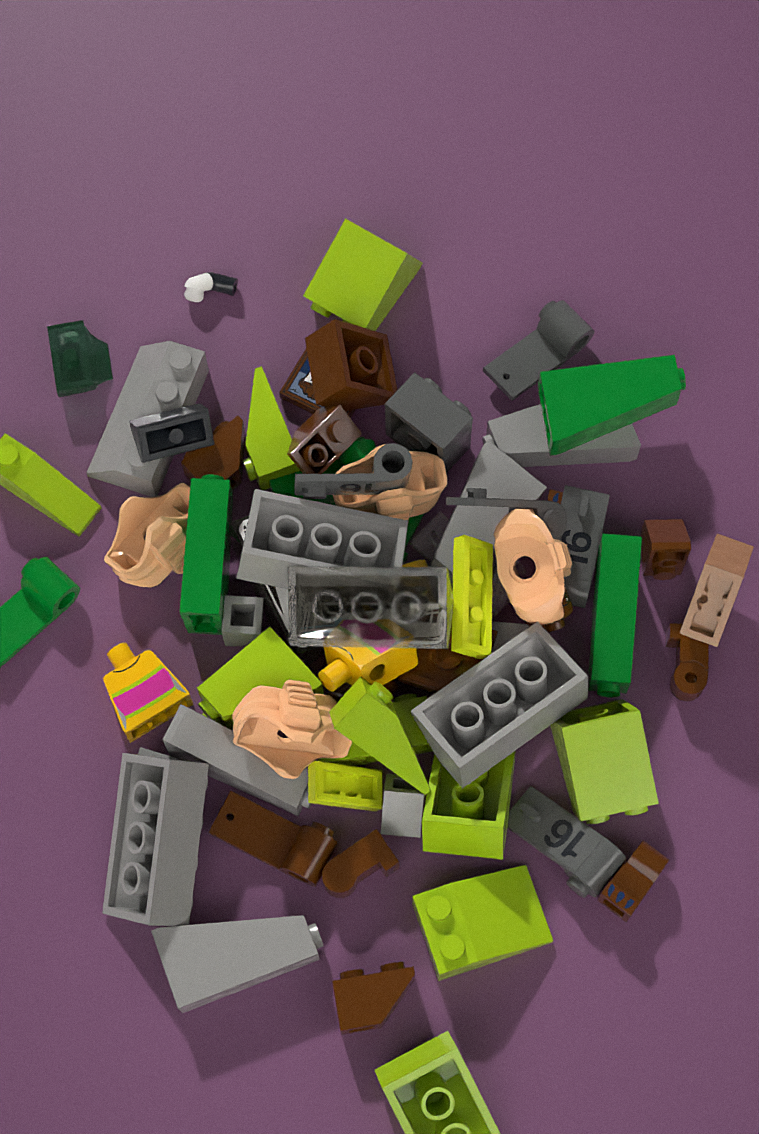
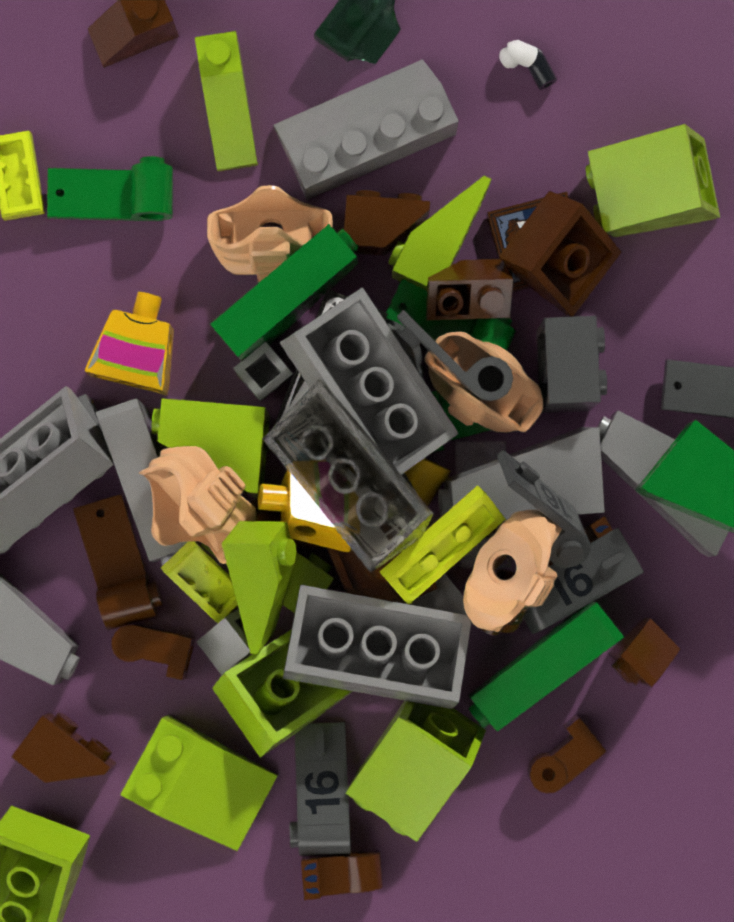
camera: 45 degrees right, 15 degrees up
black slope [129,404,215,463] -> none
medium nougat window [679,533,754,647] -> none

